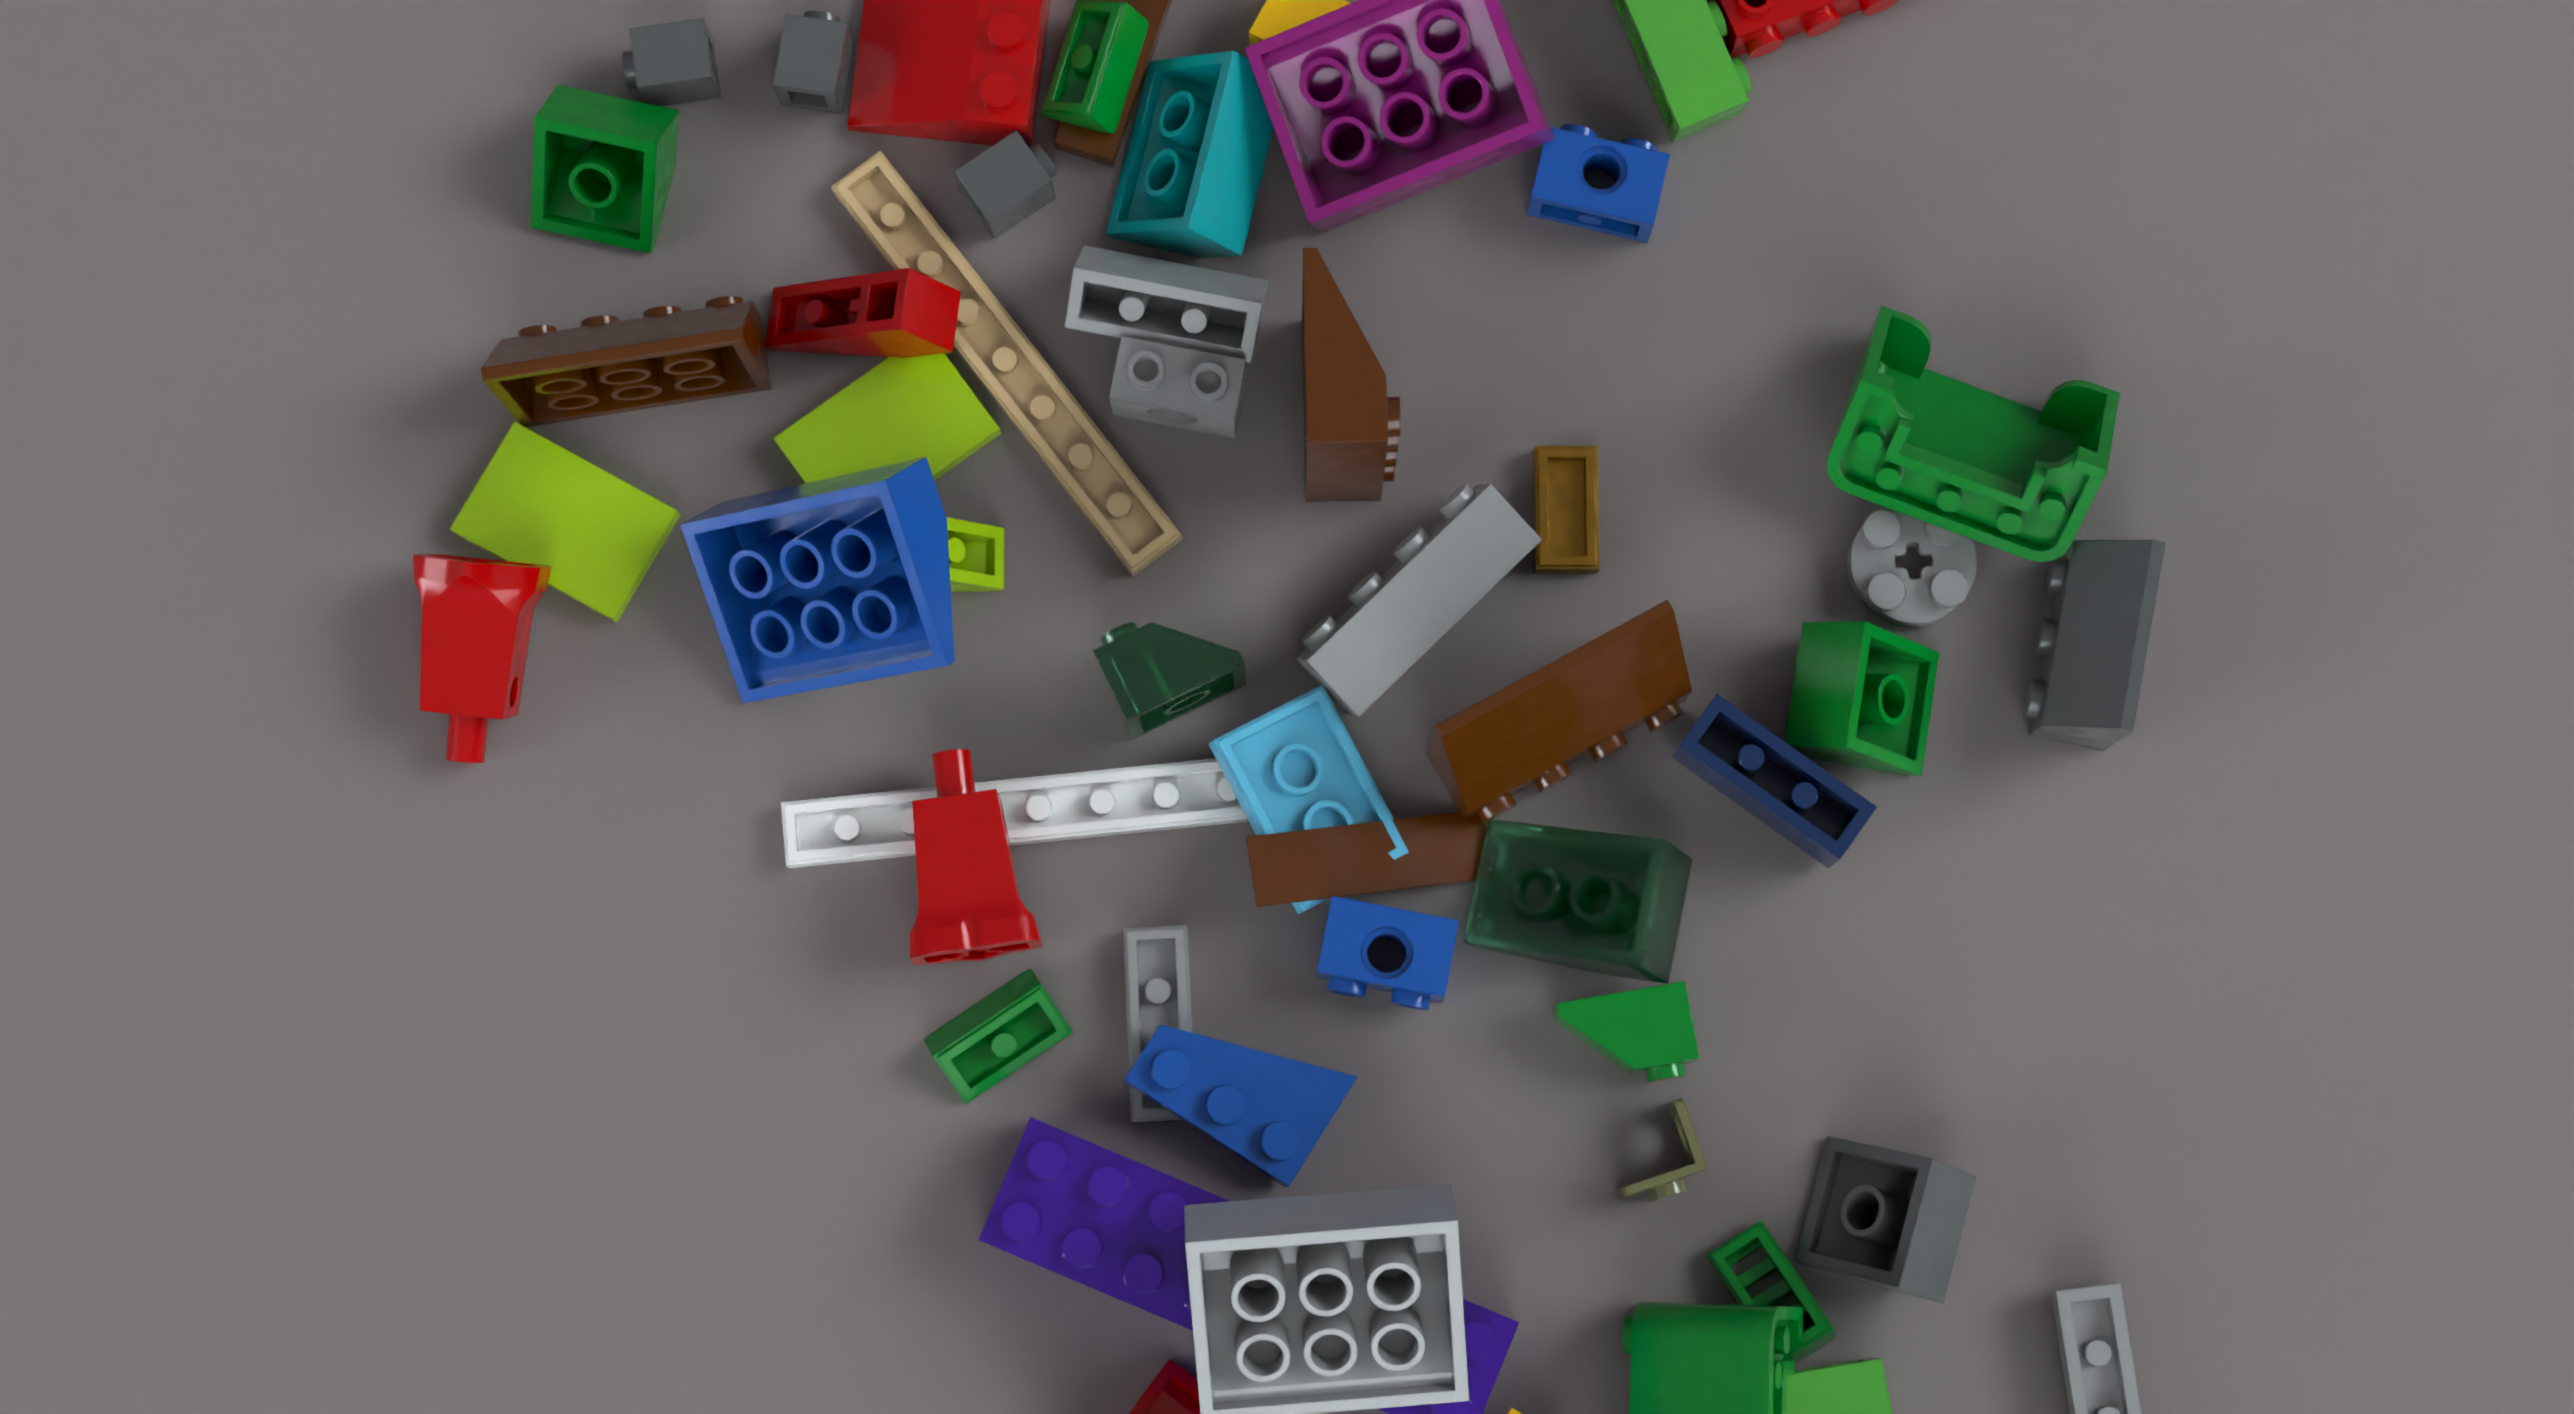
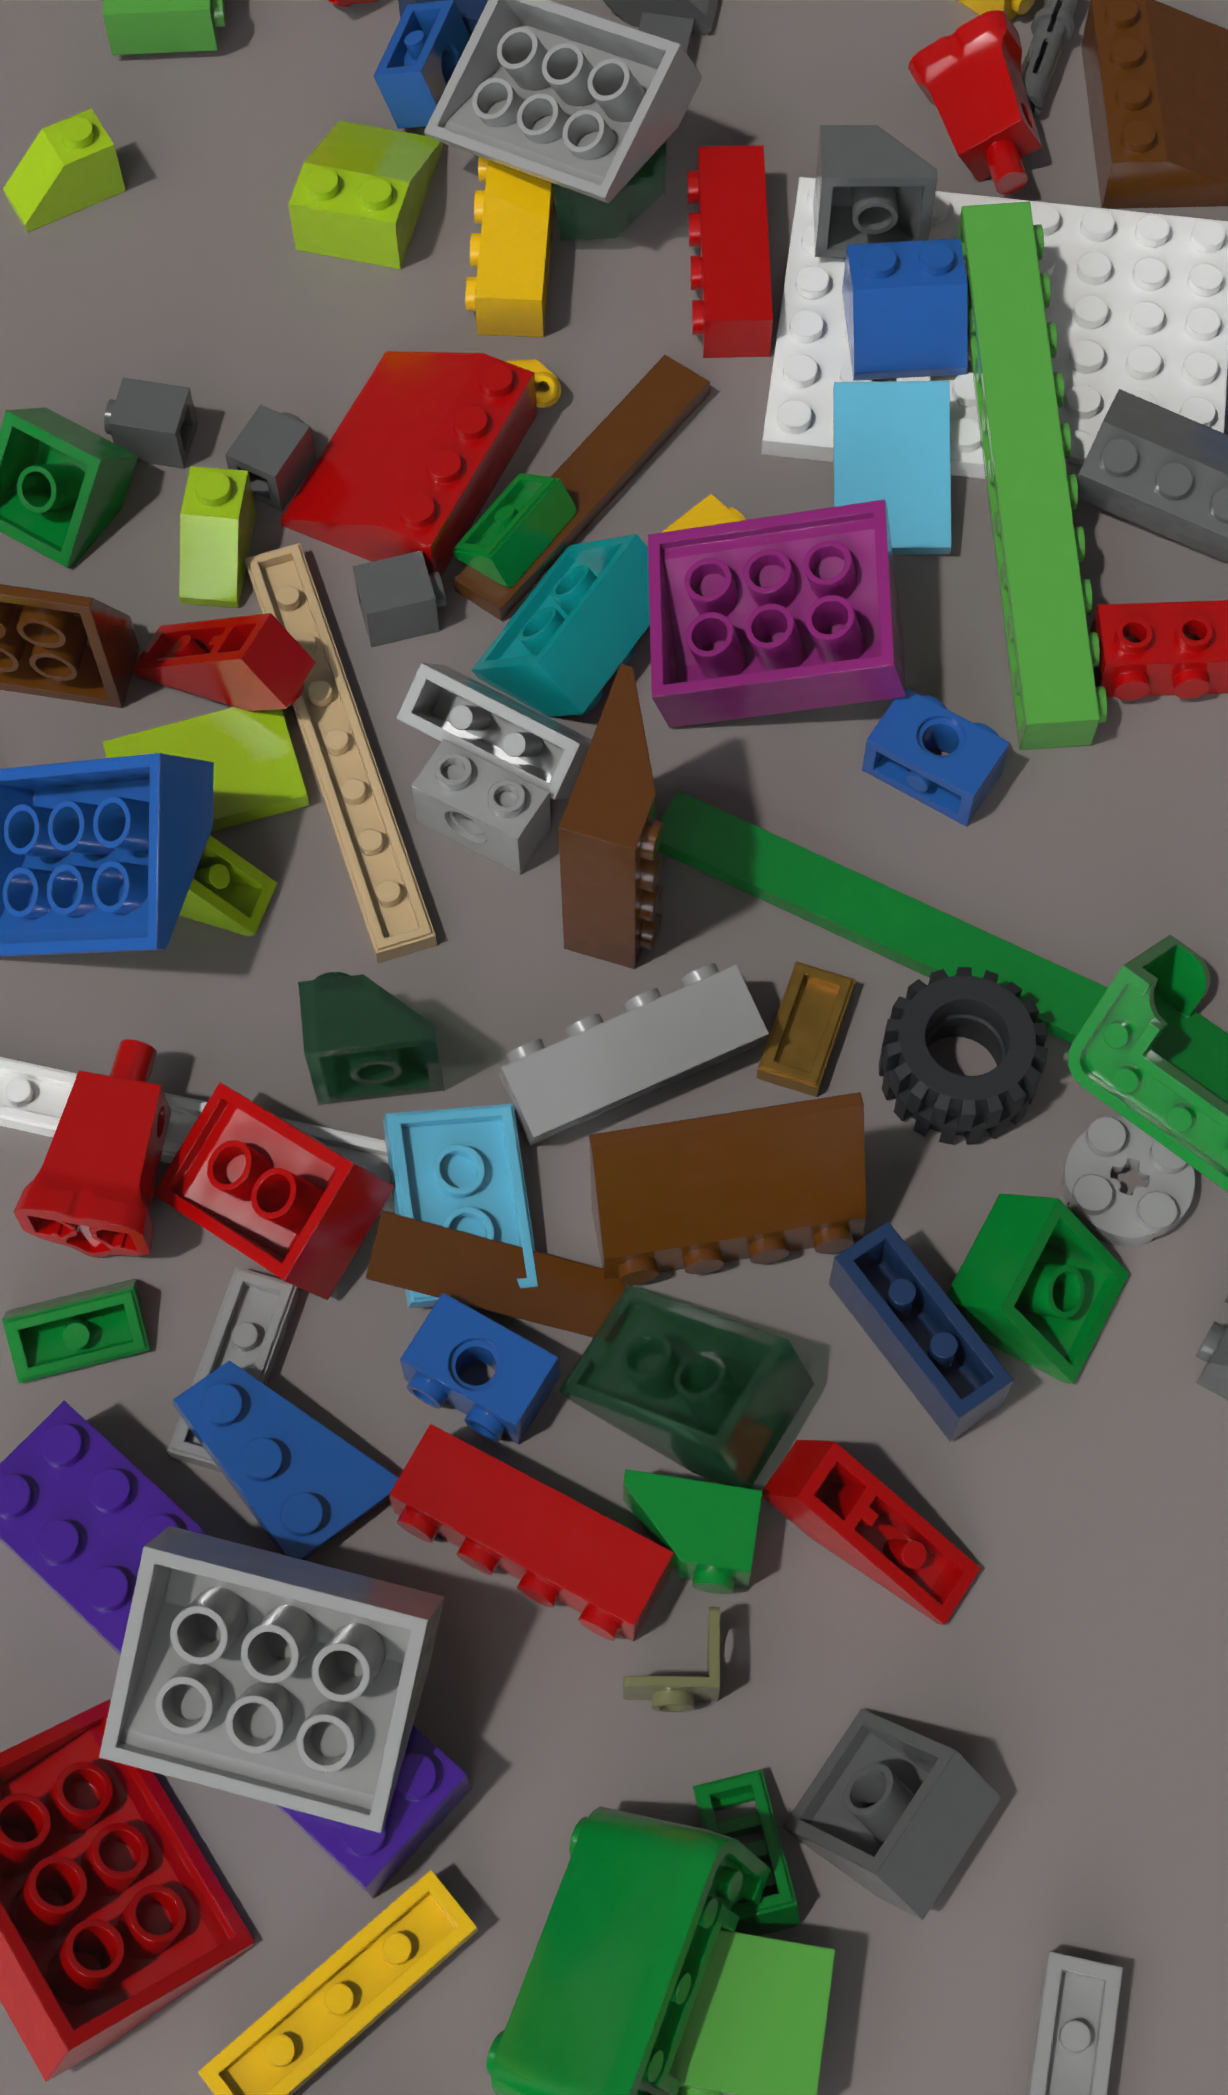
camera: 20 degrees right, 15 degrees down
none -> red slope [153,1082,395,1301]
none -> lime slope [179,466,257,608]
none -> red brick [389,1424,674,1641]
none -> green tile [658,790,1108,1044]
none -> red slope [762,1440,981,1625]
none -> black tyre [879,967,1048,1145]

